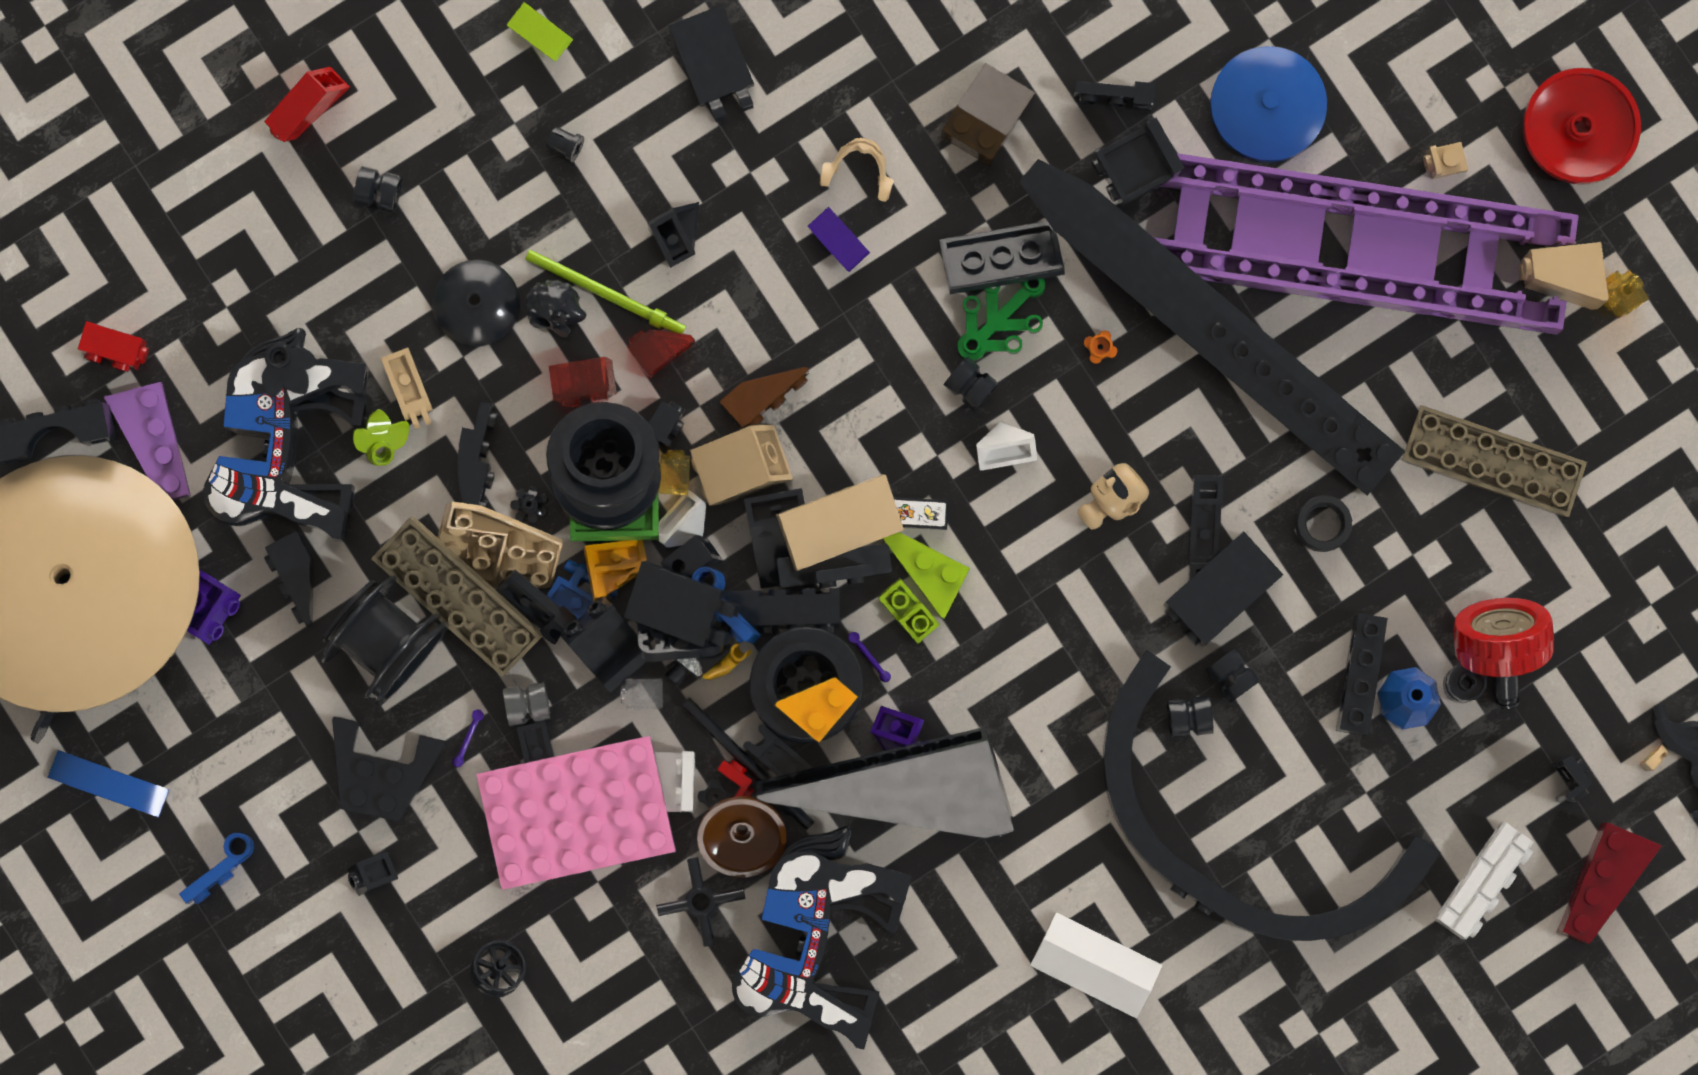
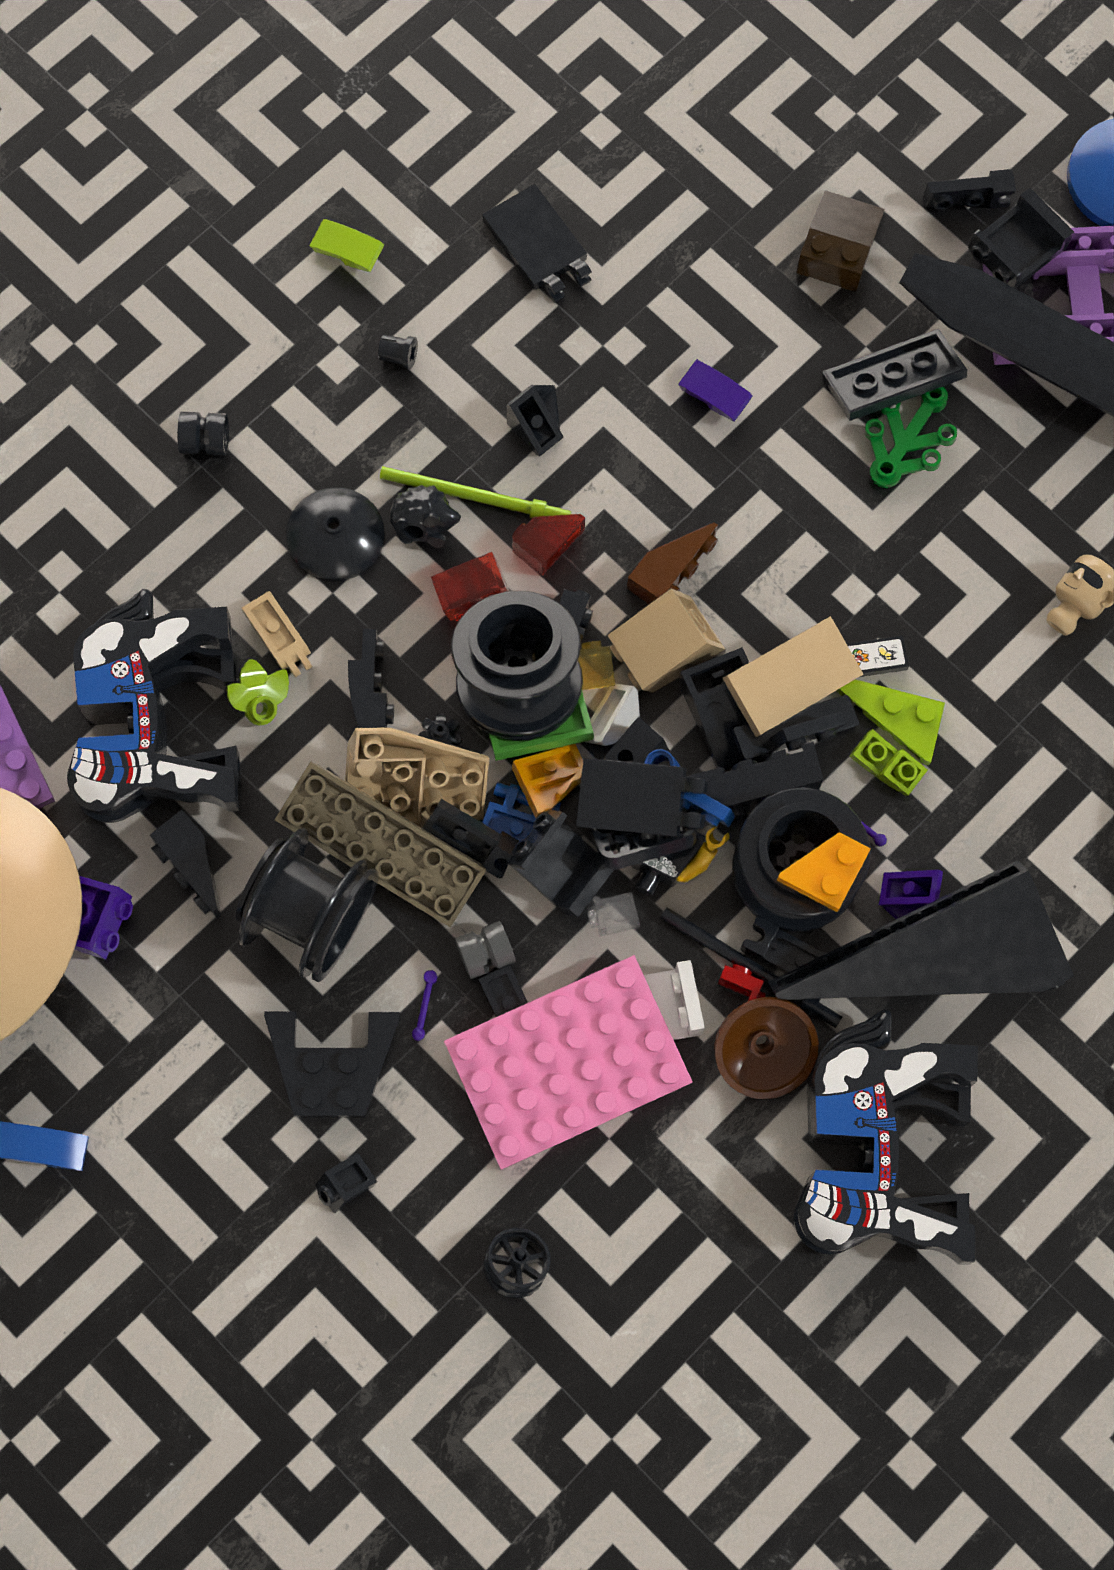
camera: 10 degrees left, 10 degrees down
blue plate [179,833,254,905] -> none
black plate [261,342,317,398] -> none
red slope [264,67,350,142] -> none
black bar [656,857,746,947] -> none
black plate [697,779,733,809] -> none
tan helmet [820,138,894,202] -> none
black wheel [943,357,999,412] -> none
white slope [976,422,1037,471] -> none
orange plate [1084,330,1117,364] -> none

